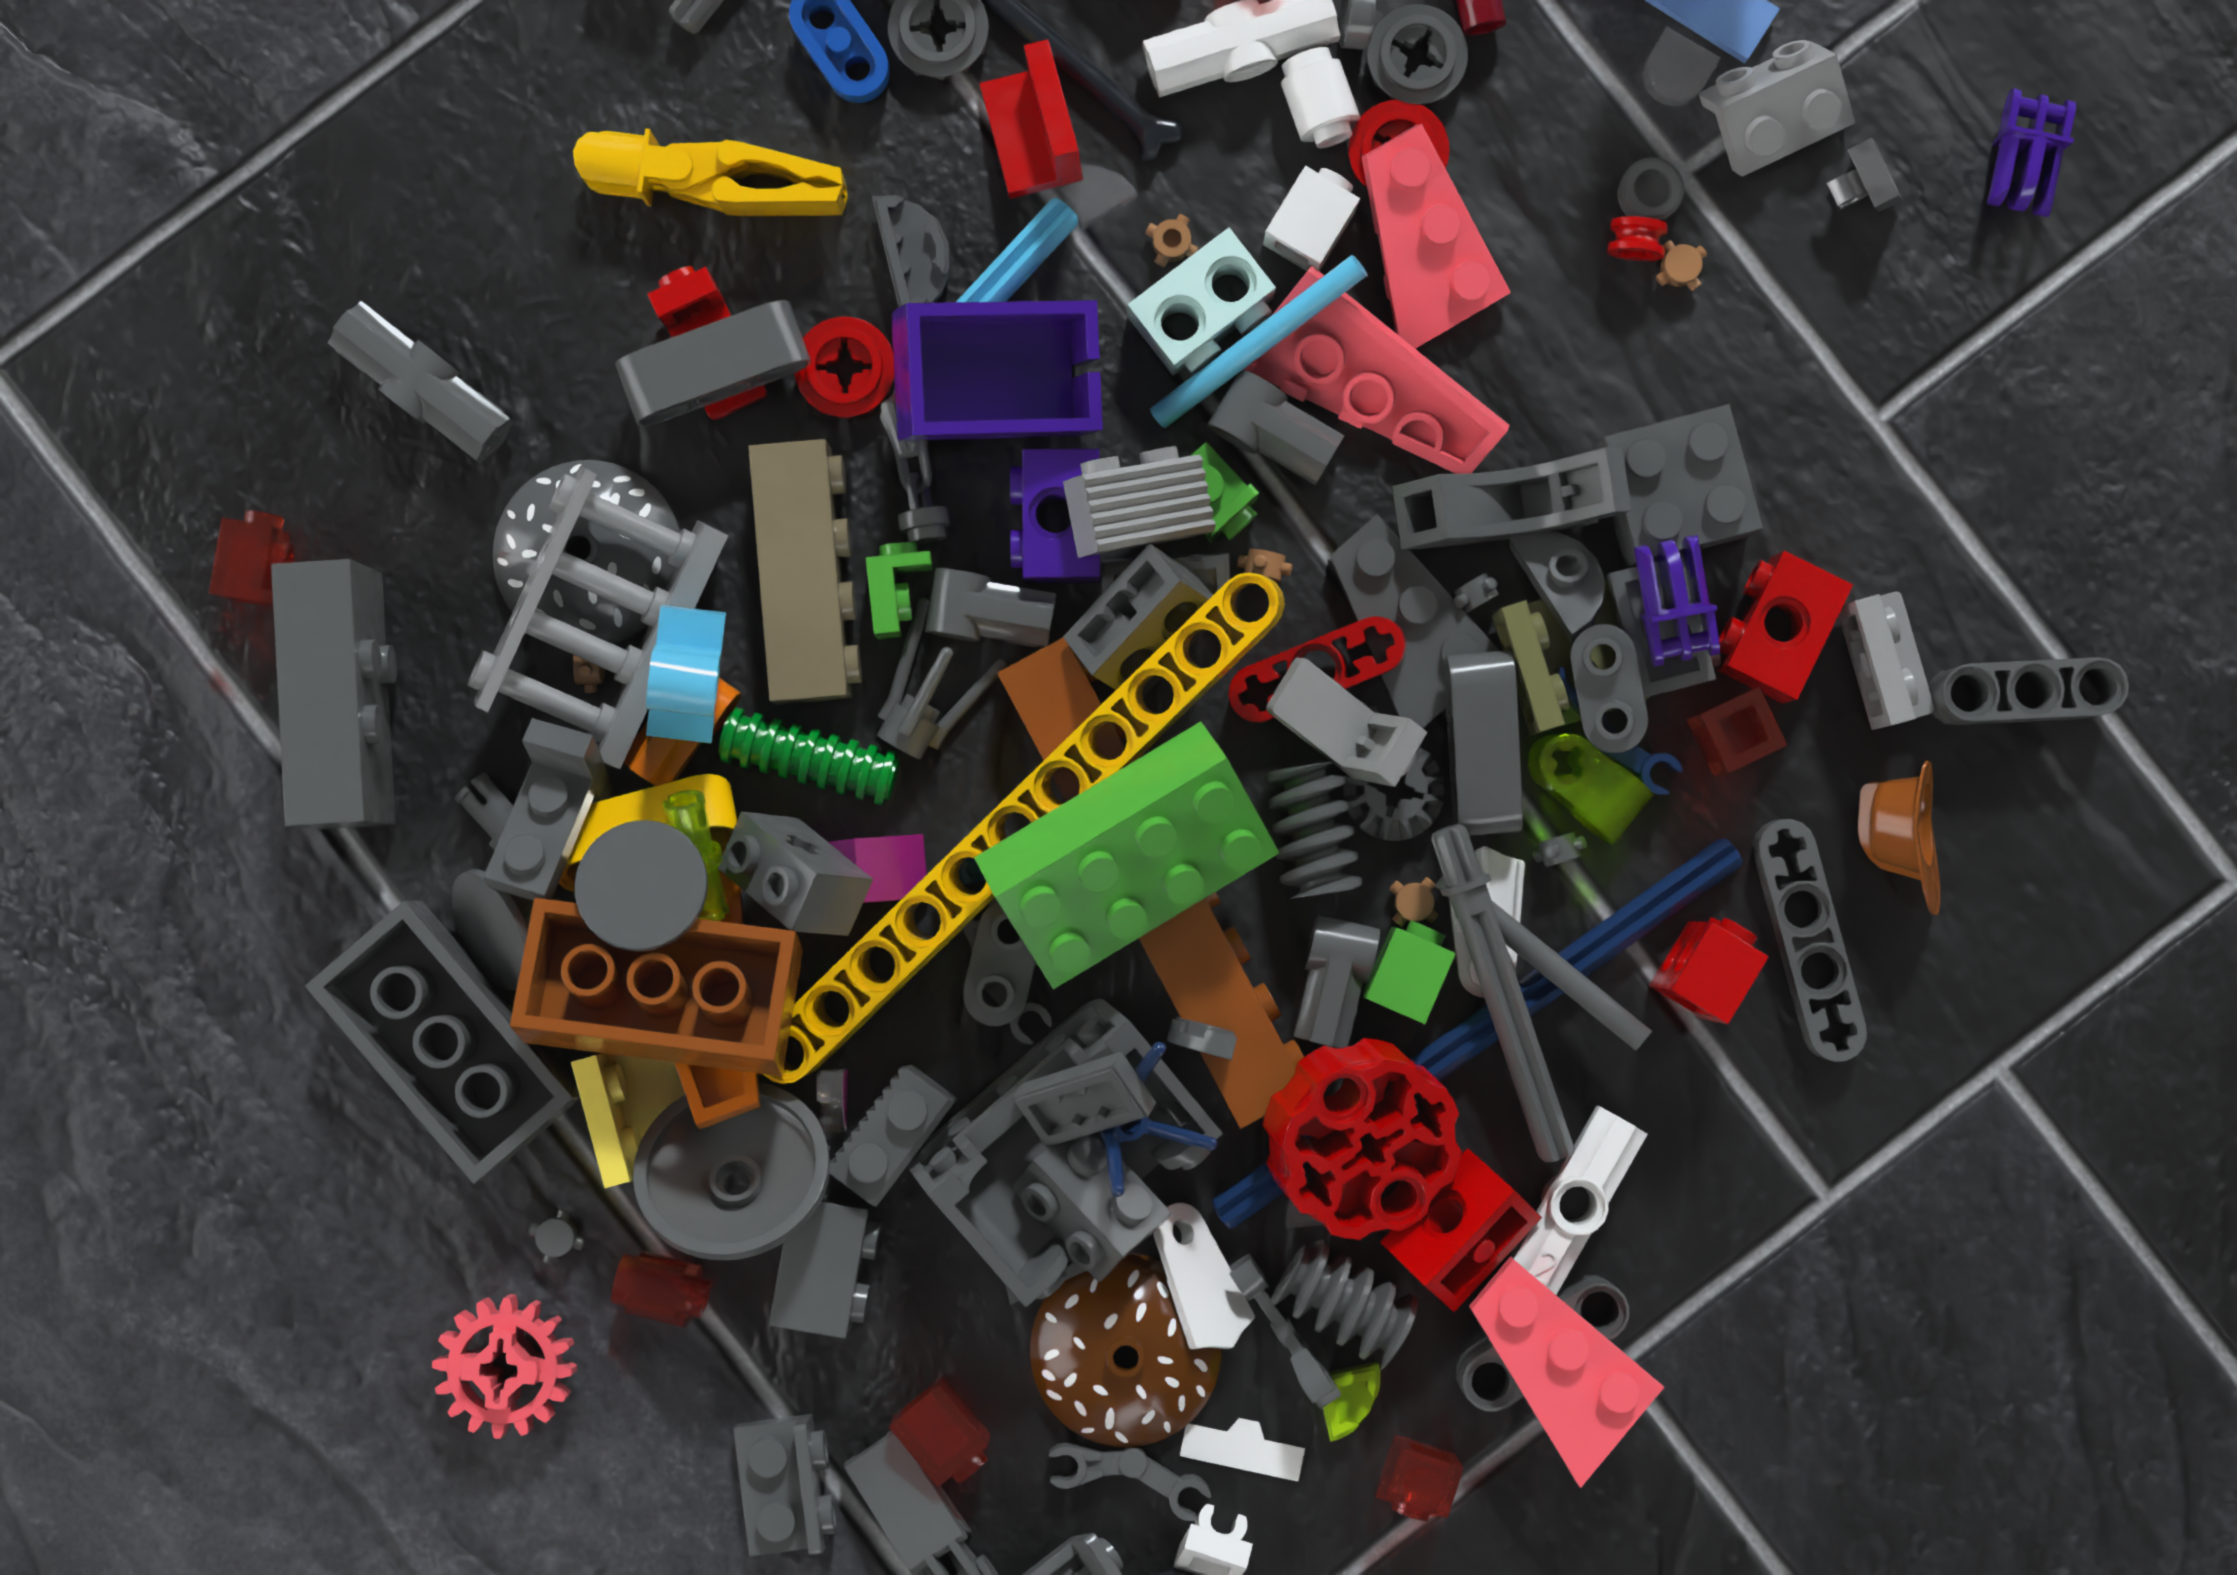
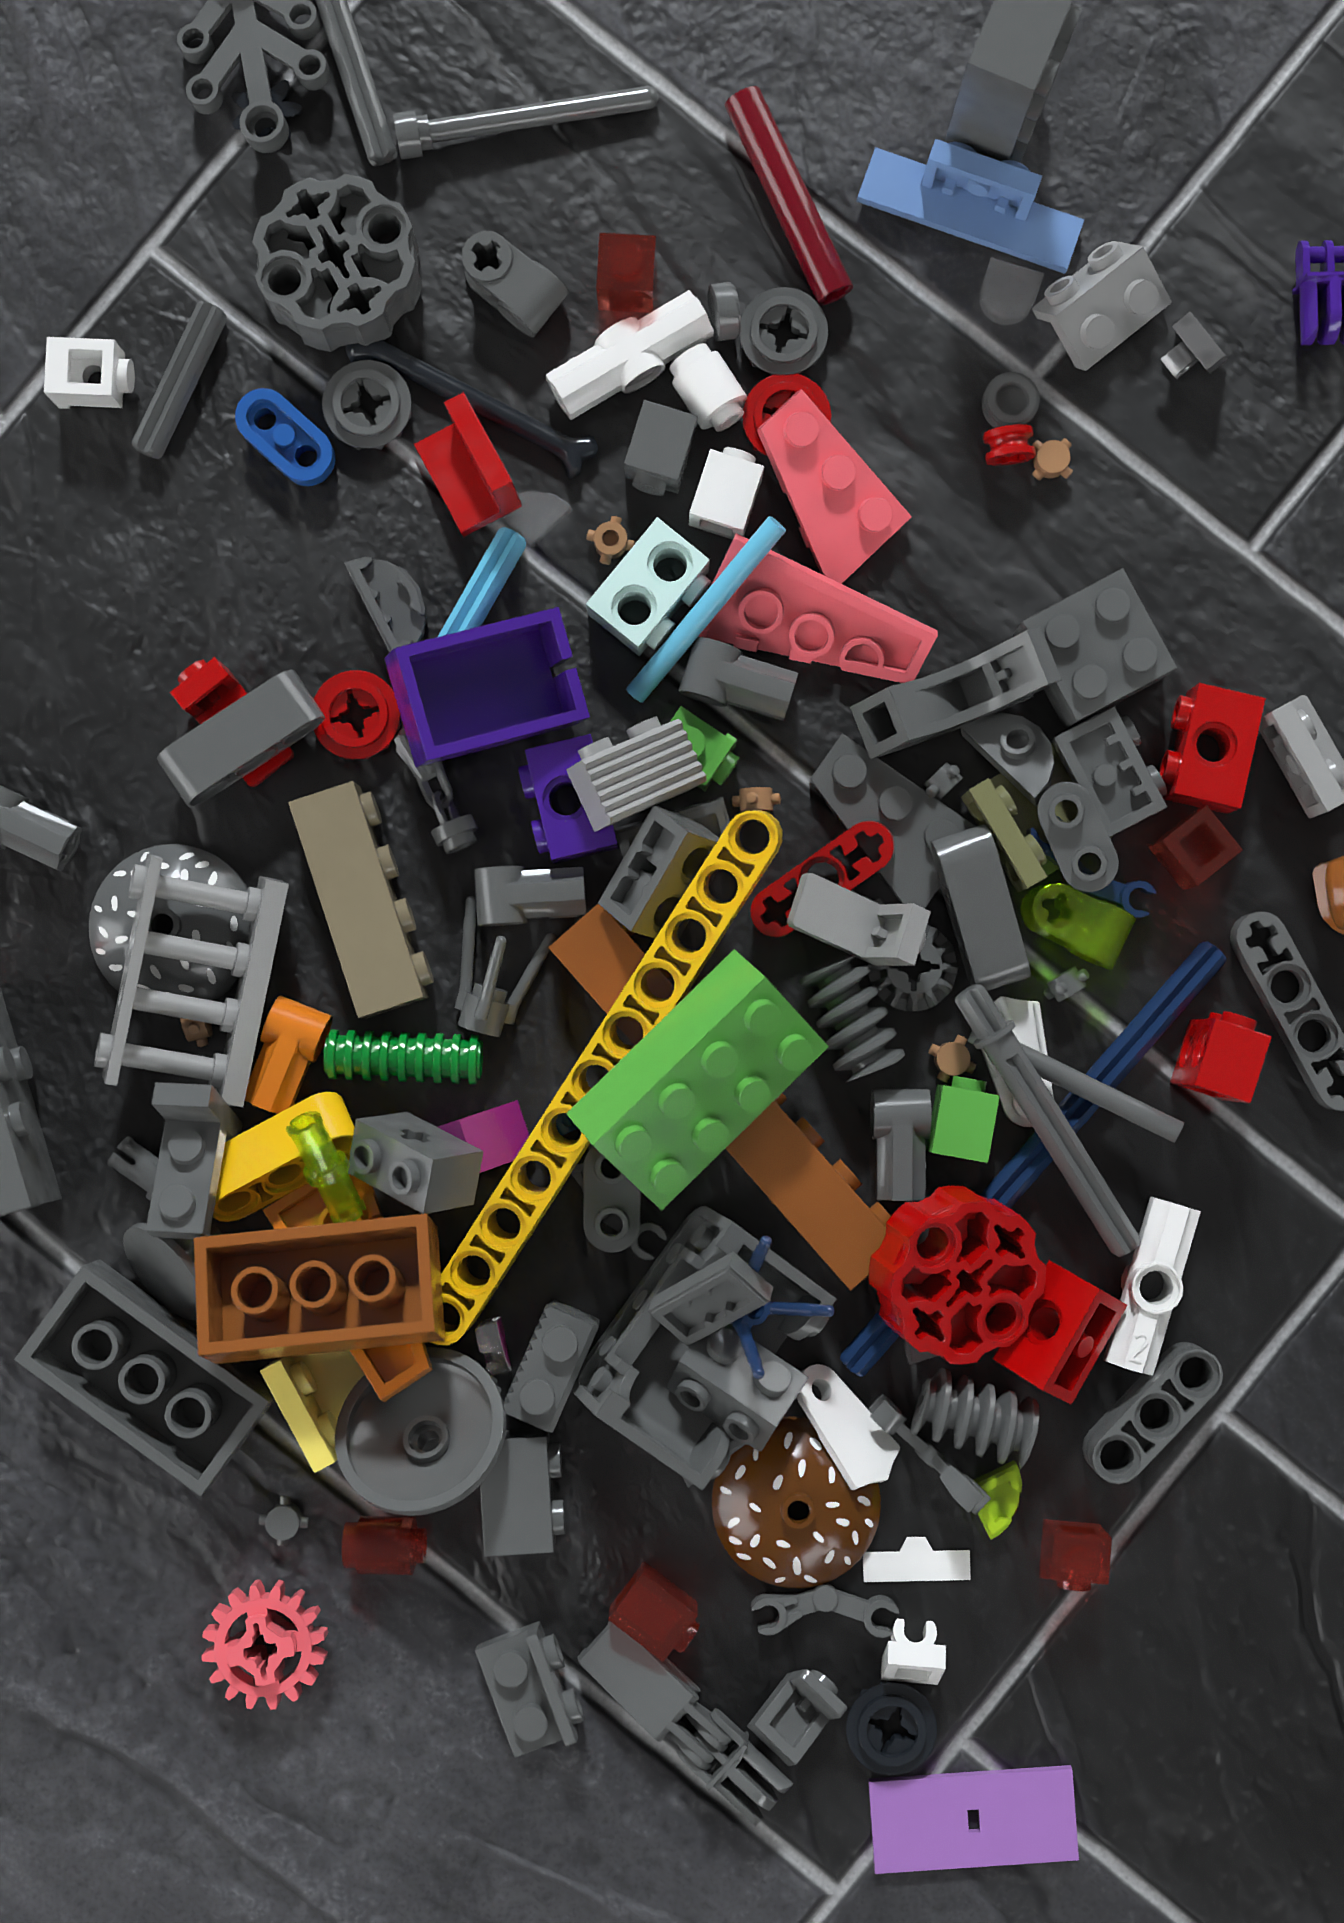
camera: 10 degrees left, 0 degrees up
yellow arm [573,128,848,216] -> none
dark grey shield [575,820,708,951] -> none
medium azure tile [646,605,726,743] -> none
bright green bracket [866,542,933,640] -> none
dark grey tile [1166,1017,1237,1060] -> none
coral wing [1469,1256,1665,1488] -> none
dark purple arm [1634,535,1720,667] -> none
none -> dark grey brick [624,400,698,496]

